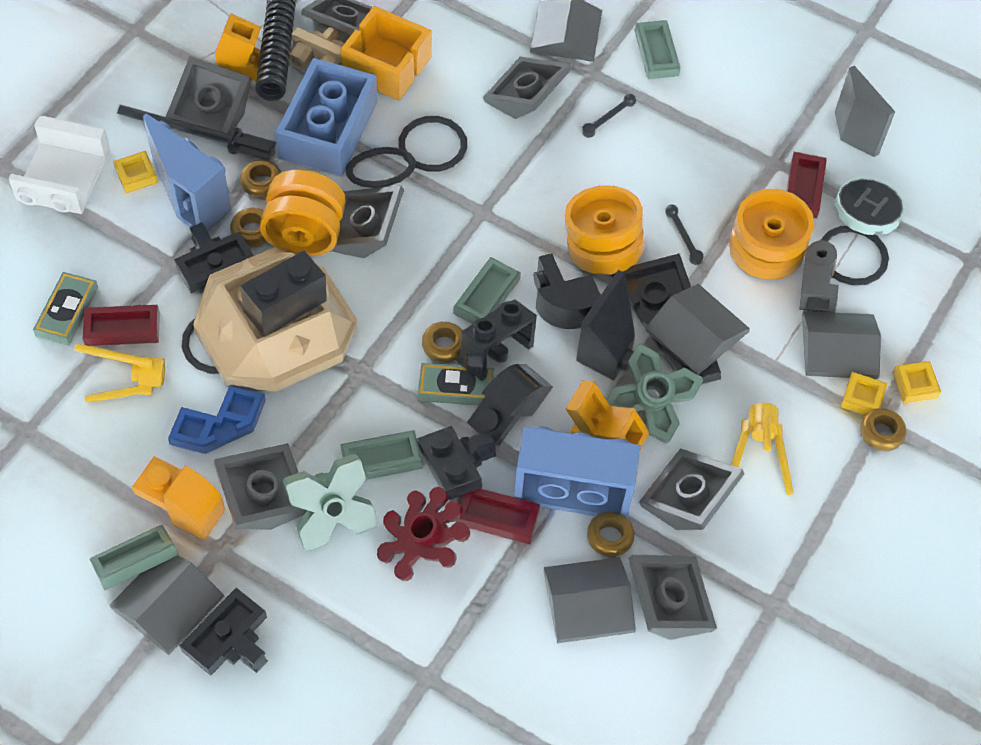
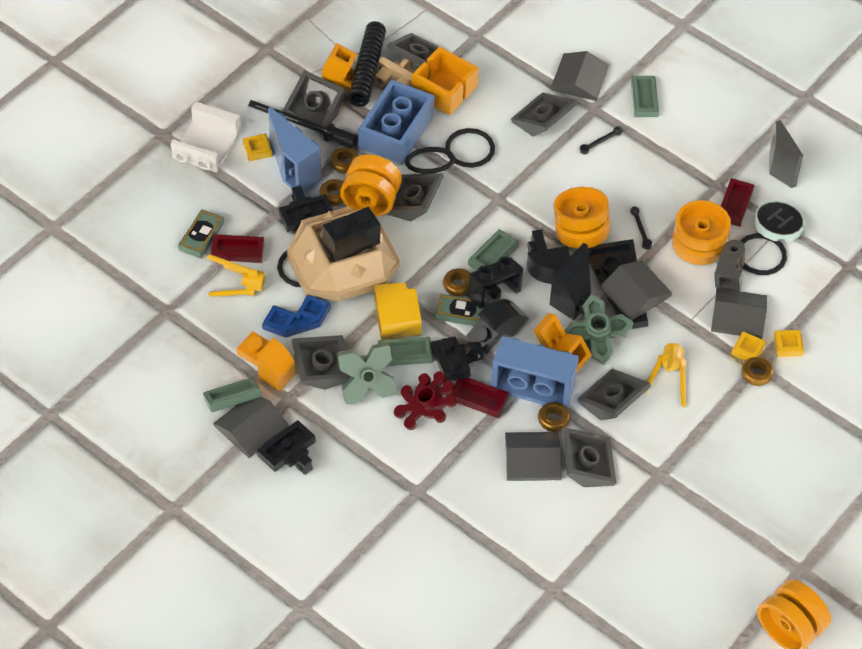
camera: 10 degrees right, 5 degrees down
none -> yellow piece [374,283,422,340]

